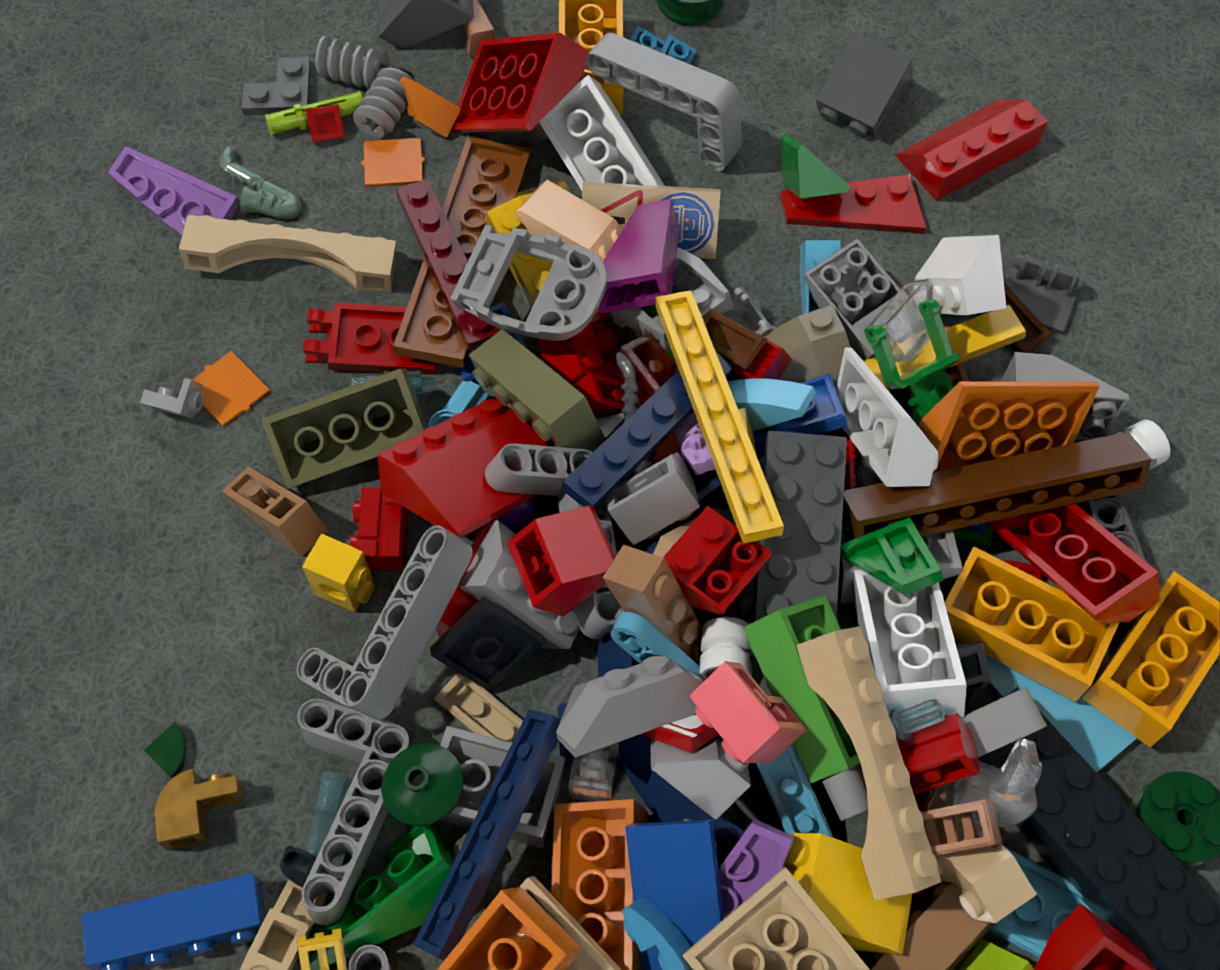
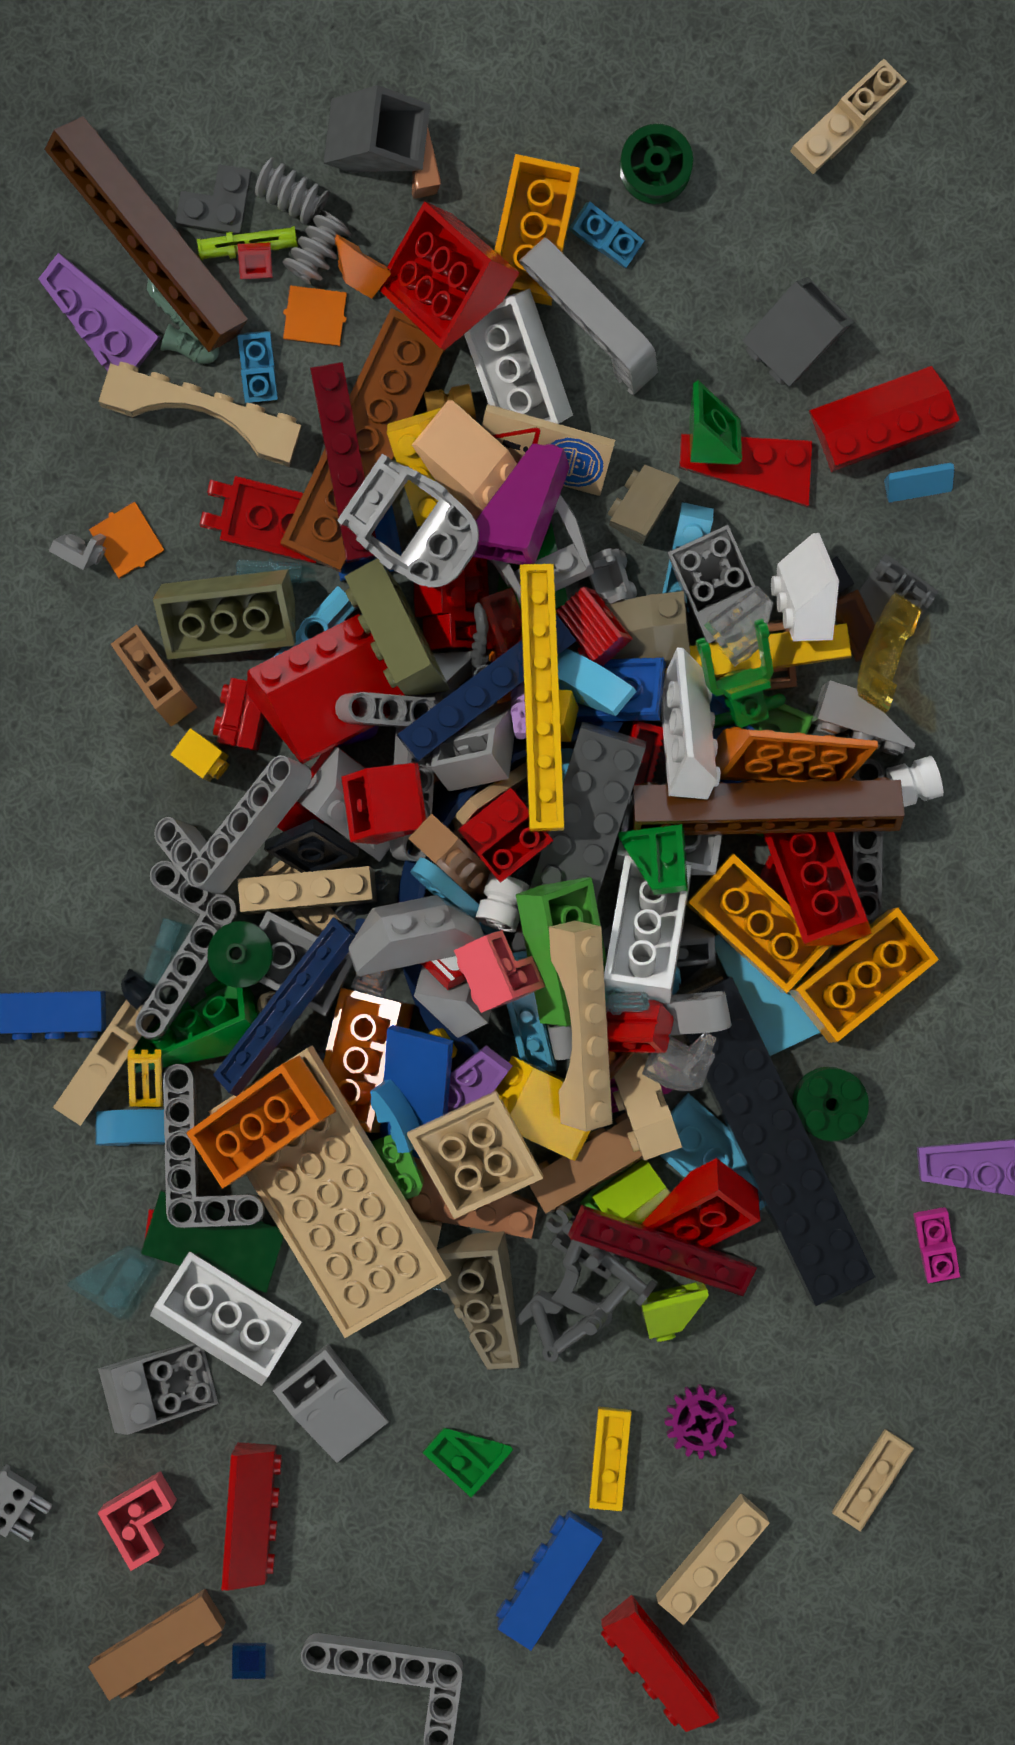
camera: 15 degrees right, 25 degrees up
dark green tile [144,722,186,779] -> none
pearl gold brick [155,769,246,851] -> none
reddish brown tile [703,309,768,370] -> none
nougat slope [921,799,1002,856] -> none
none -> reddish brown brick [44,116,248,352]
none -> dark azure slope [237,331,278,403]
none -> tan brick [238,866,377,915]
none -> dark tan slope [608,464,680,545]
none -> clear yellow slope [857,593,921,713]
none -> dark azure slope [884,463,954,502]

